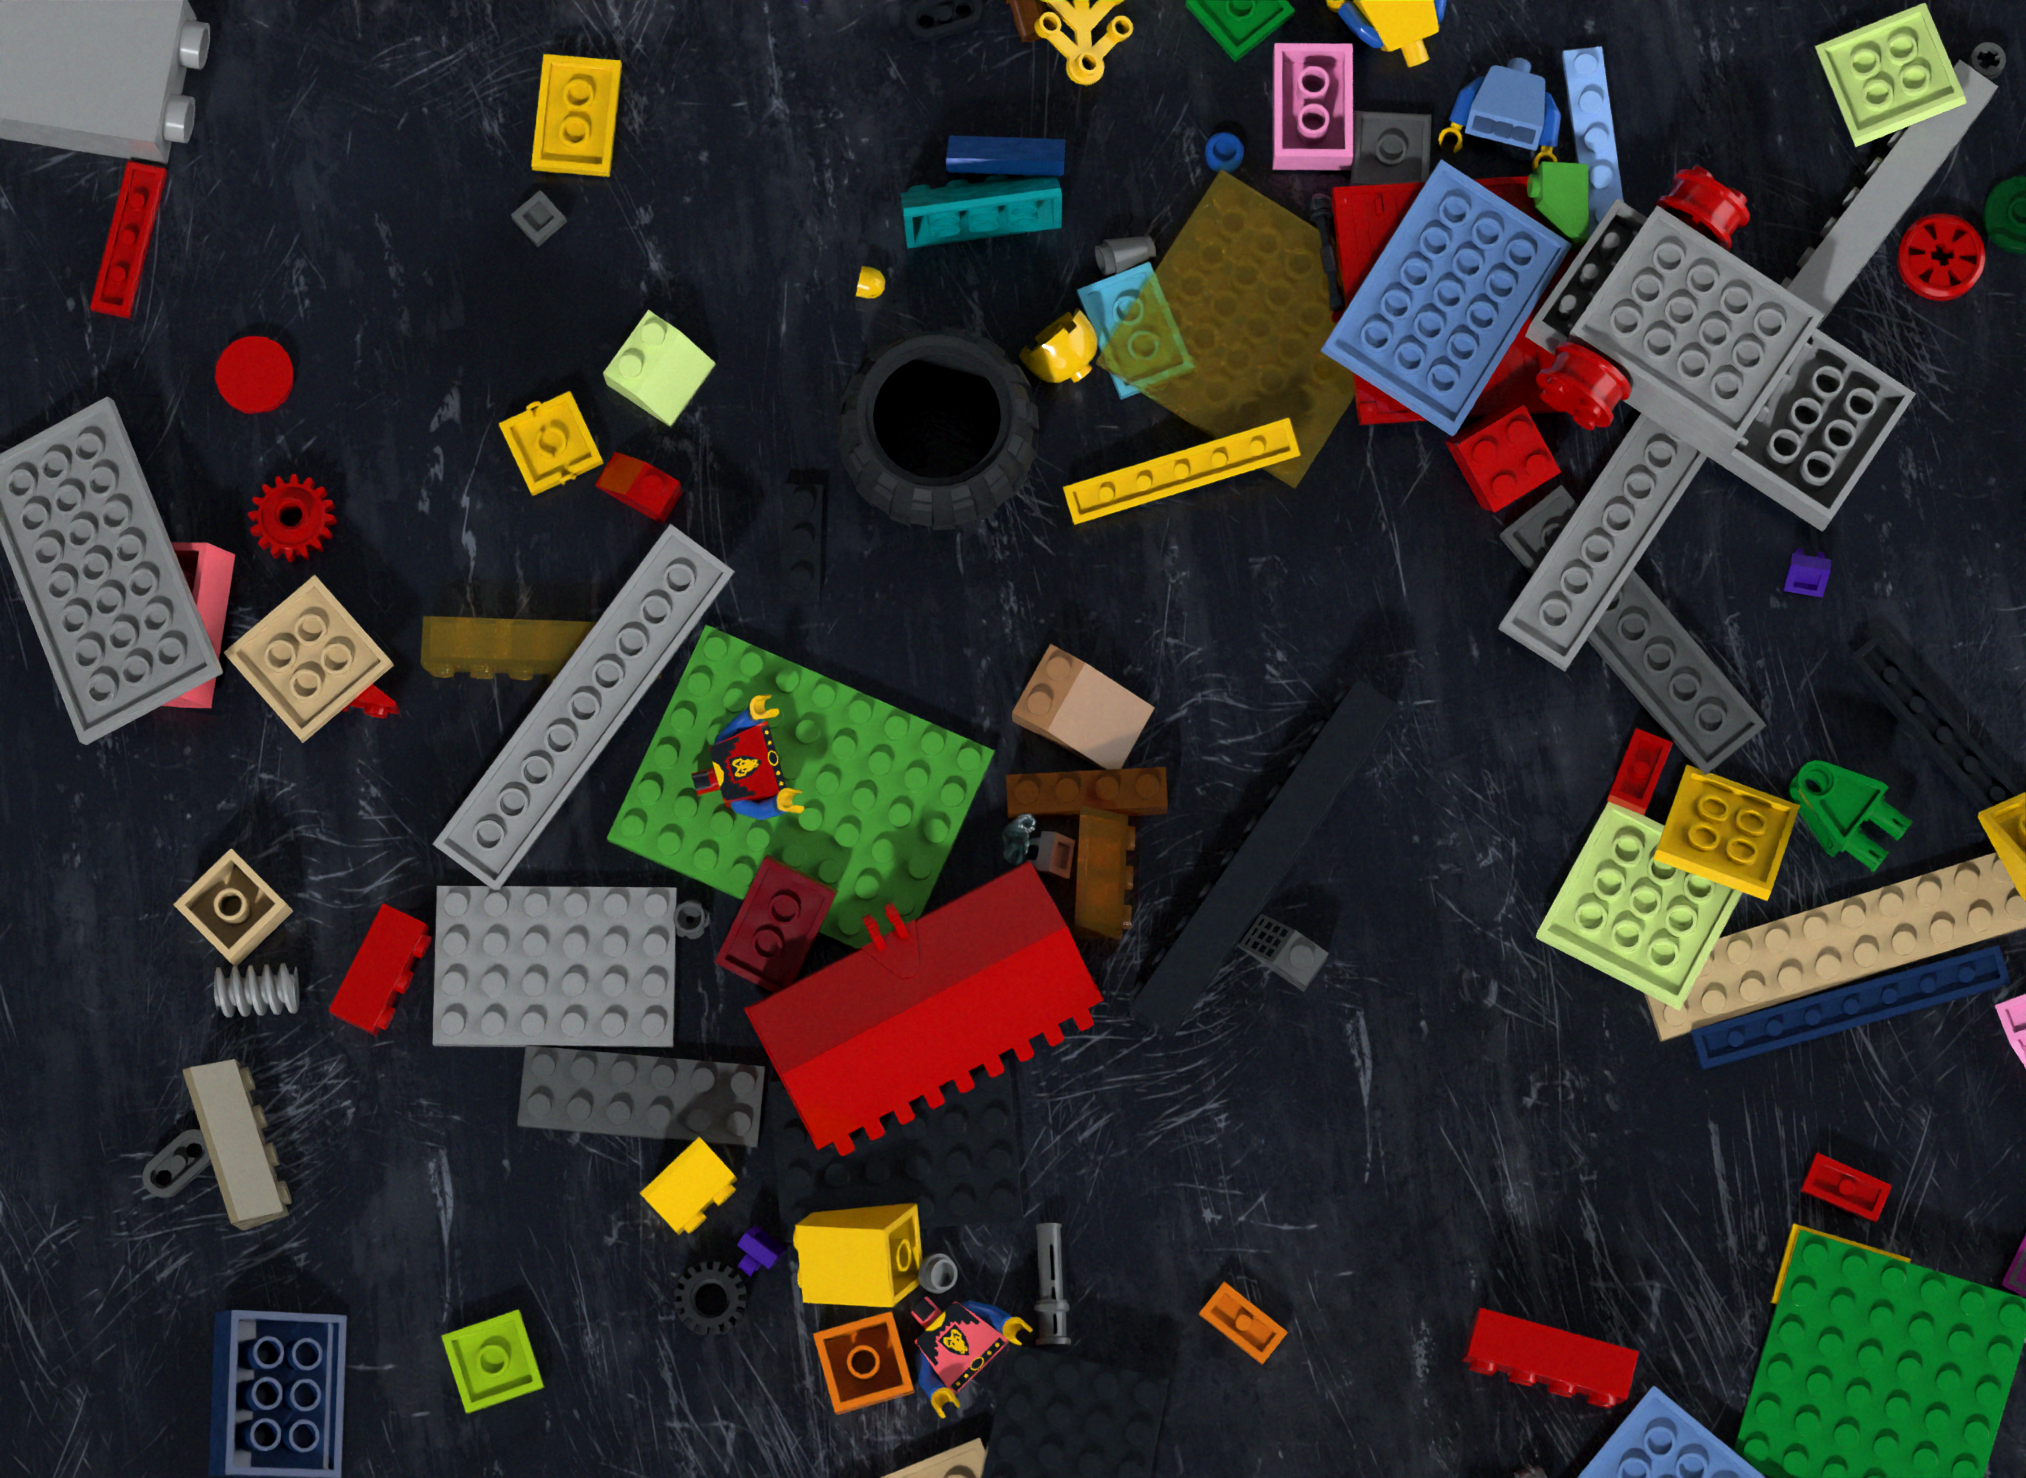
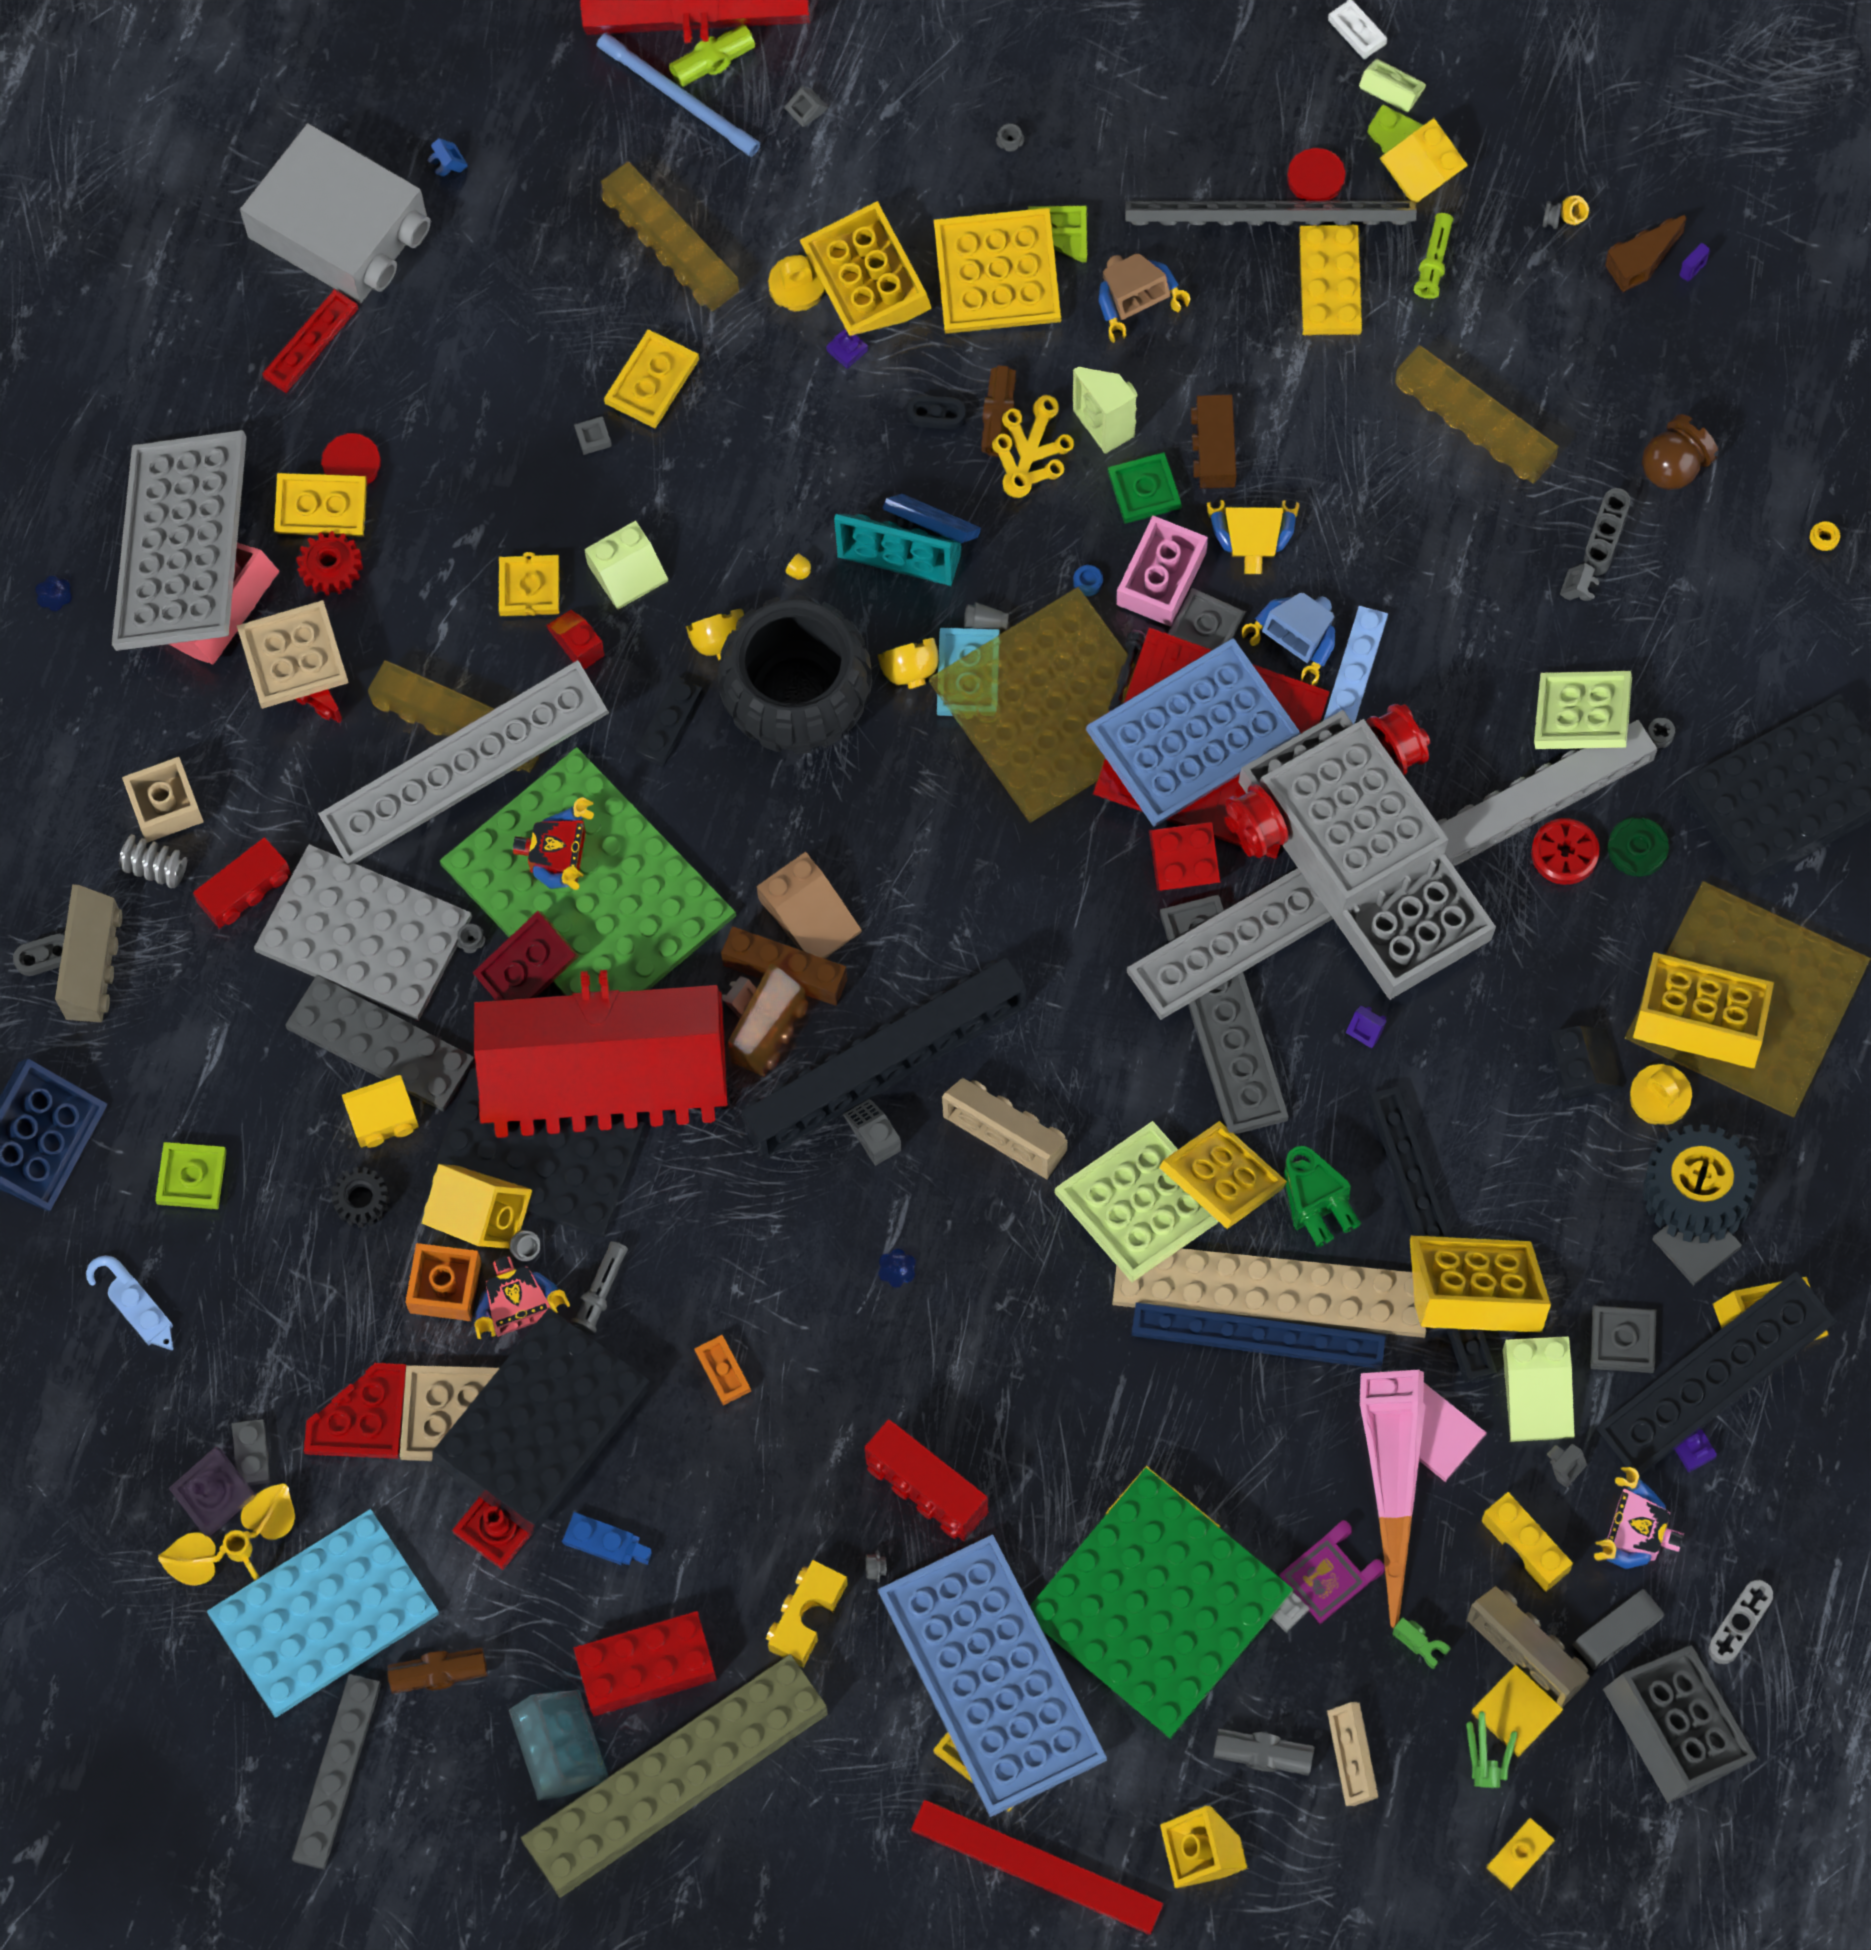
camera: 25 degrees right, 10 degrees down
dark purple tile [737,1225,788,1276] -> none
clear light blue arm [1002,814,1036,865] -> none
yellow plate [1063,417,1301,525] -> none
bright green slope [1527,161,1589,251] -> none
red plate [1607,728,1673,815] -> none
red plate [1800,1153,1892,1224] -> none
none -> yellow plate [274,473,367,537]
none -> yellow cylinder [686,609,744,660]
none -> clear blue plant [878,1249,916,1288]
none -> tan slope [942,1078,1067,1180]

